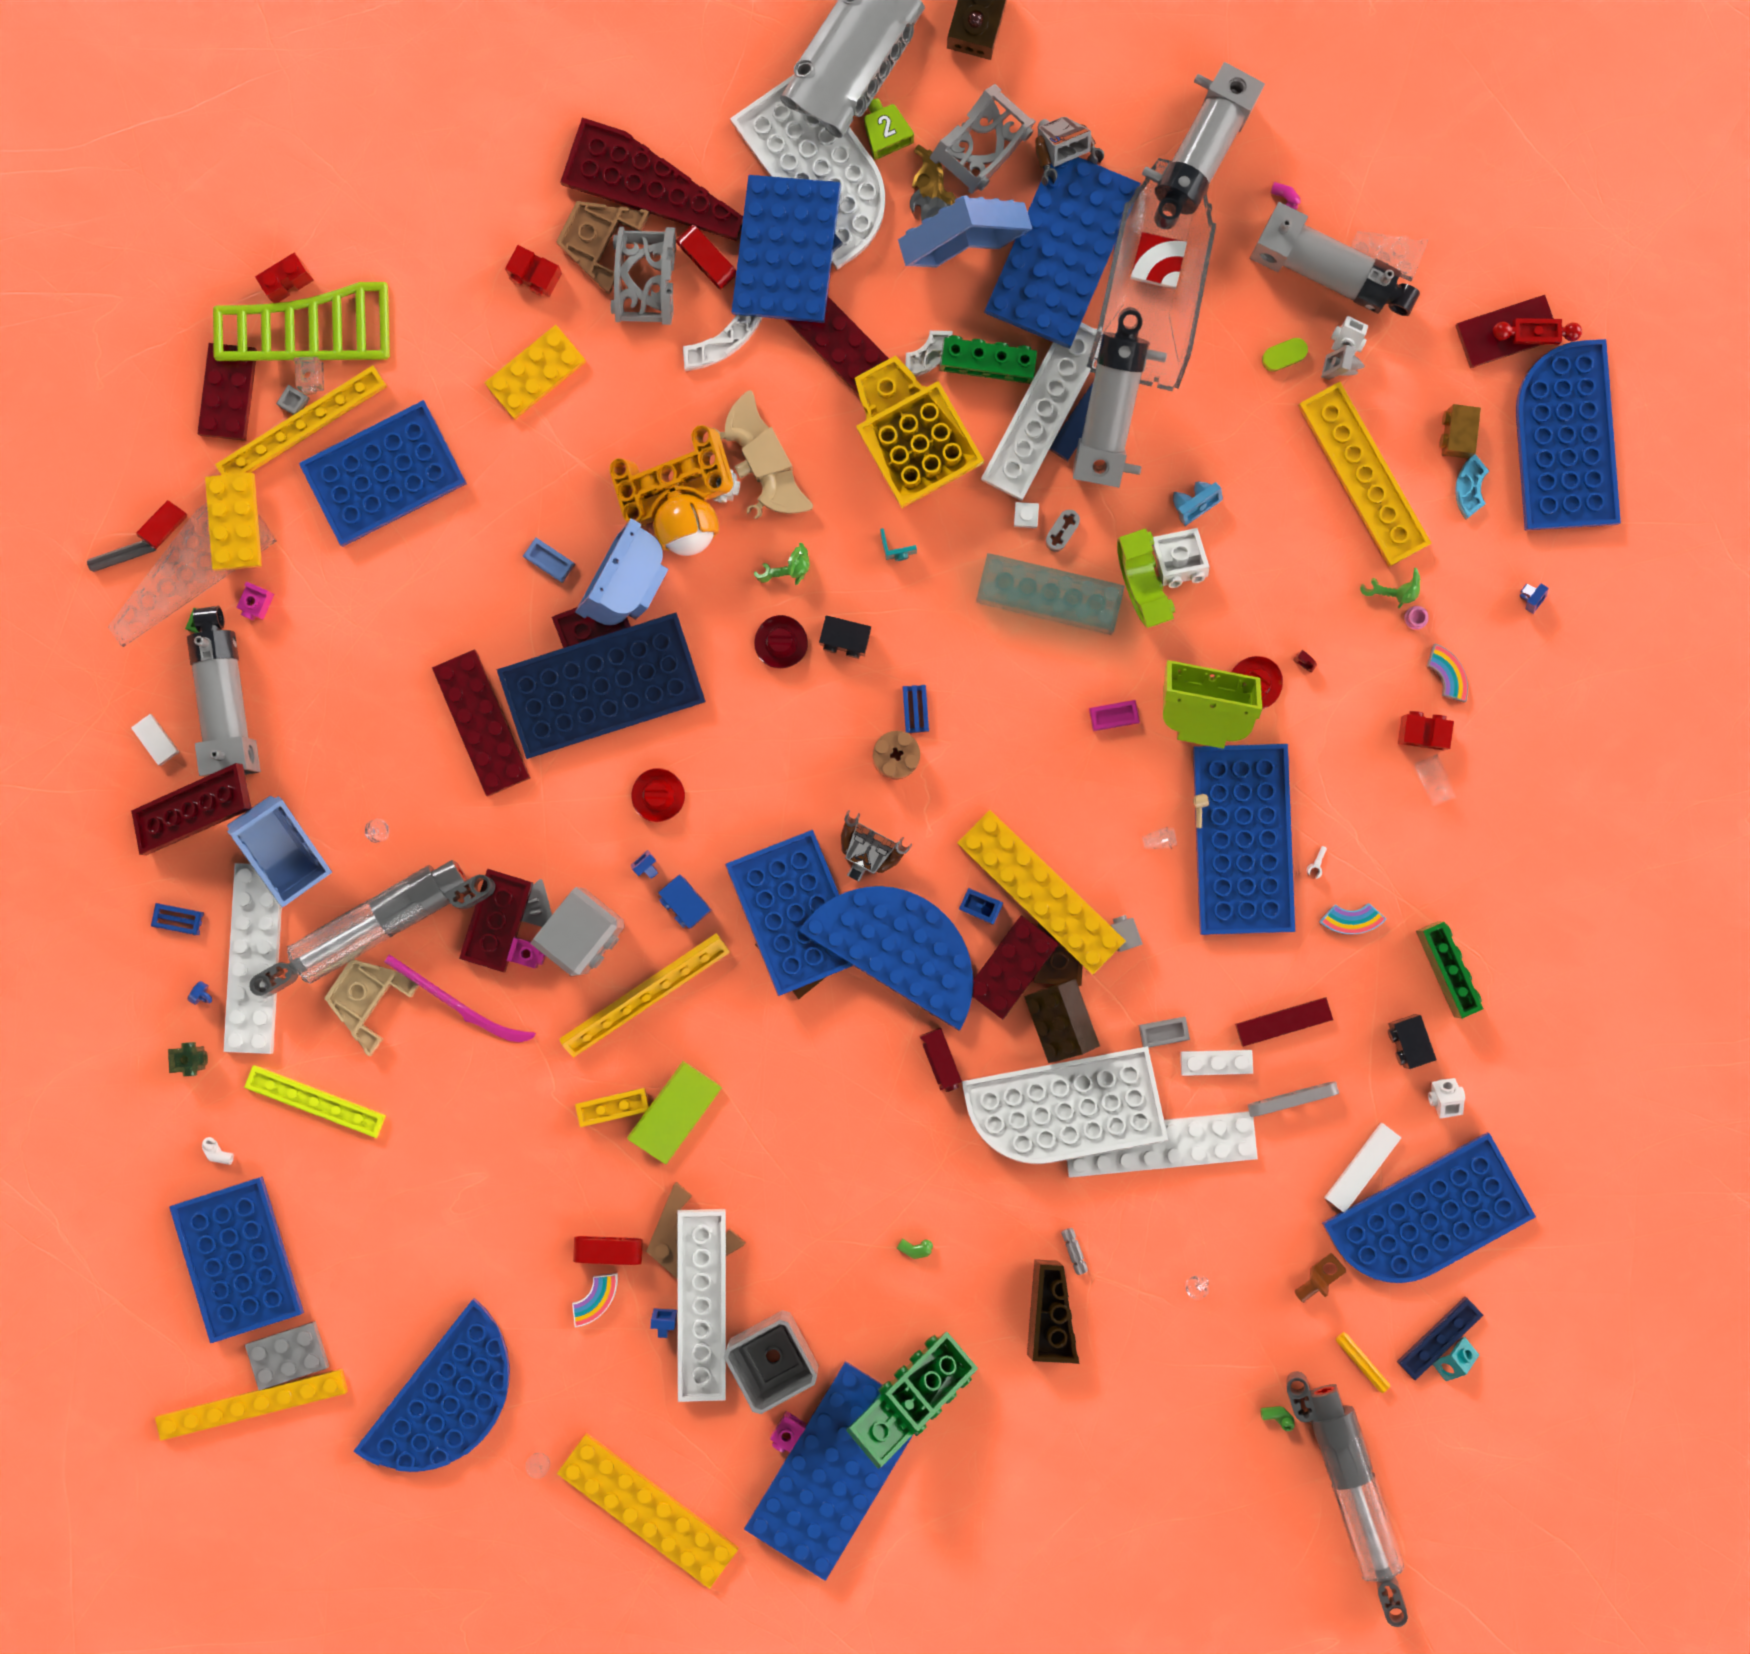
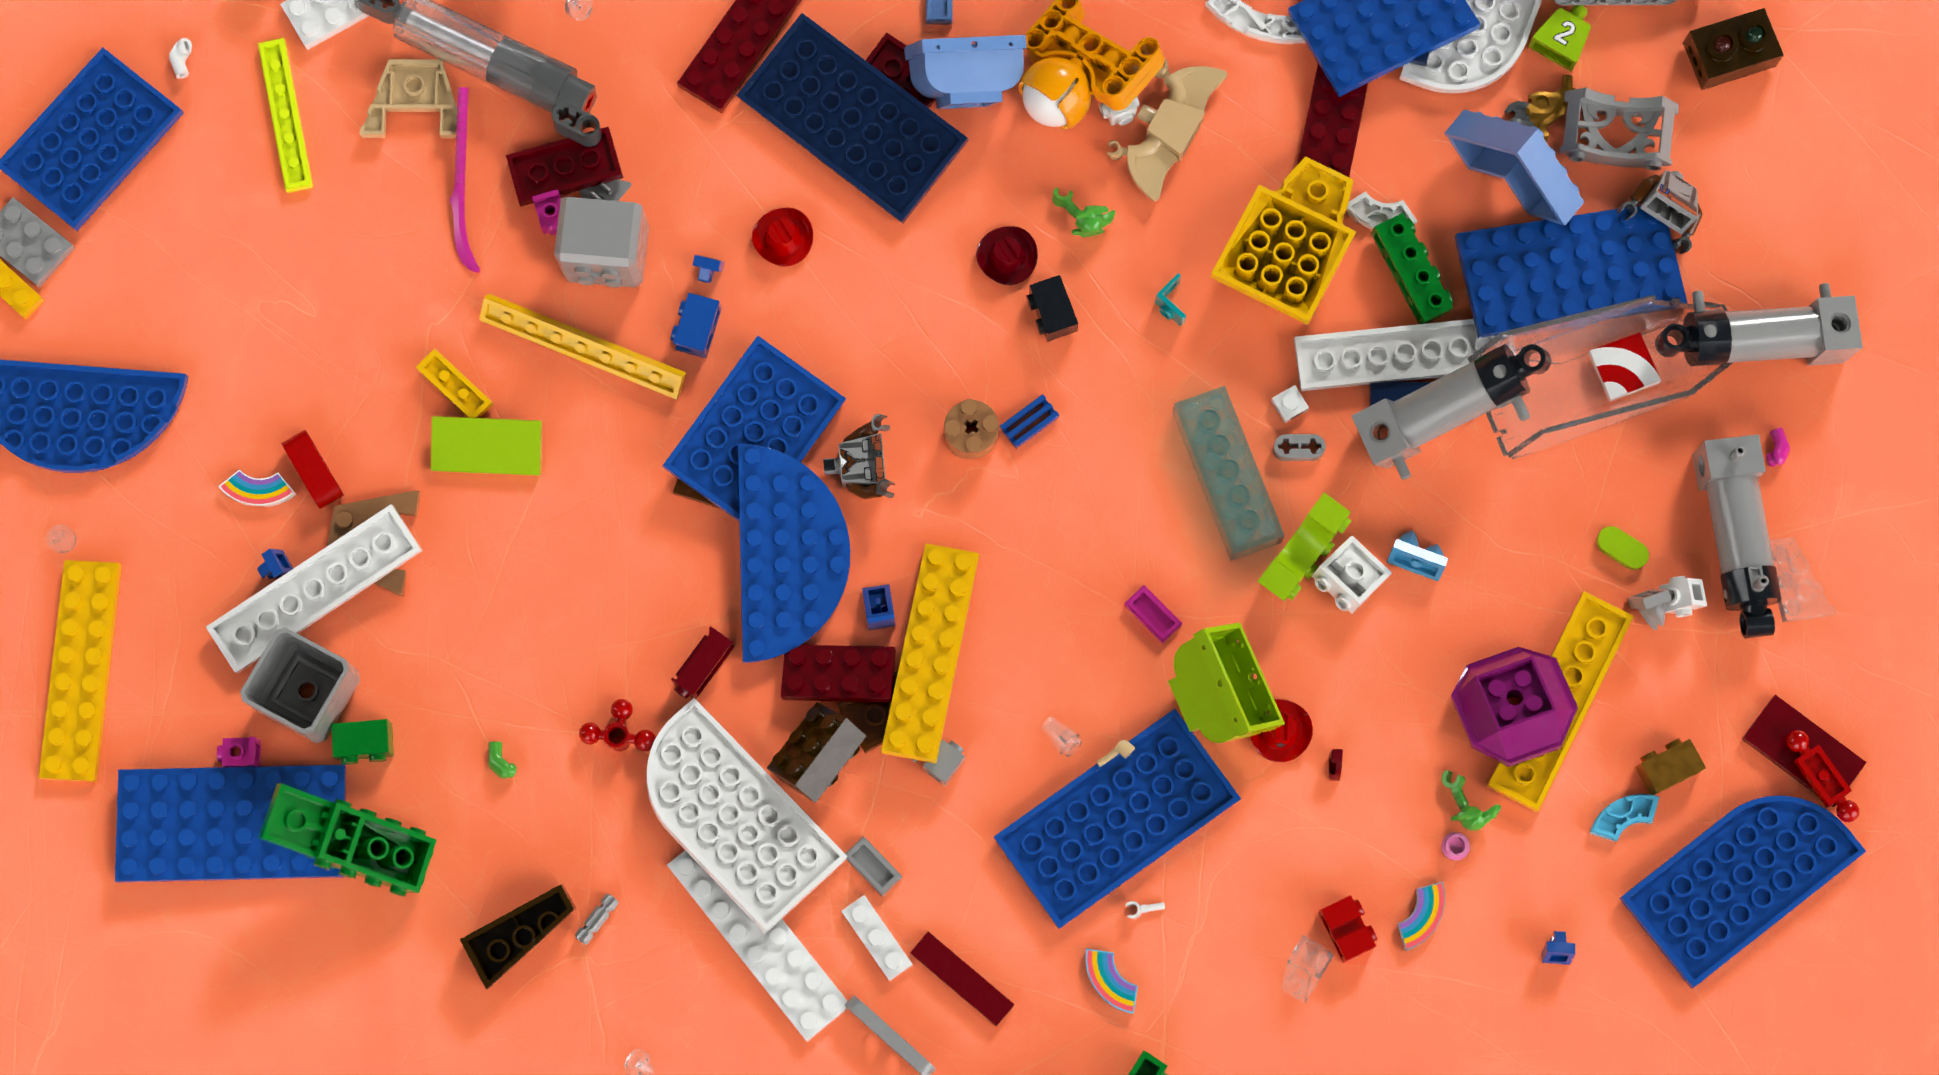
camera: 55 degrees right, 10 degrees down
none -> green brick [331,719,394,765]
none -> red piece [579,699,656,752]
none -> magenta piece [1451,647,1578,767]

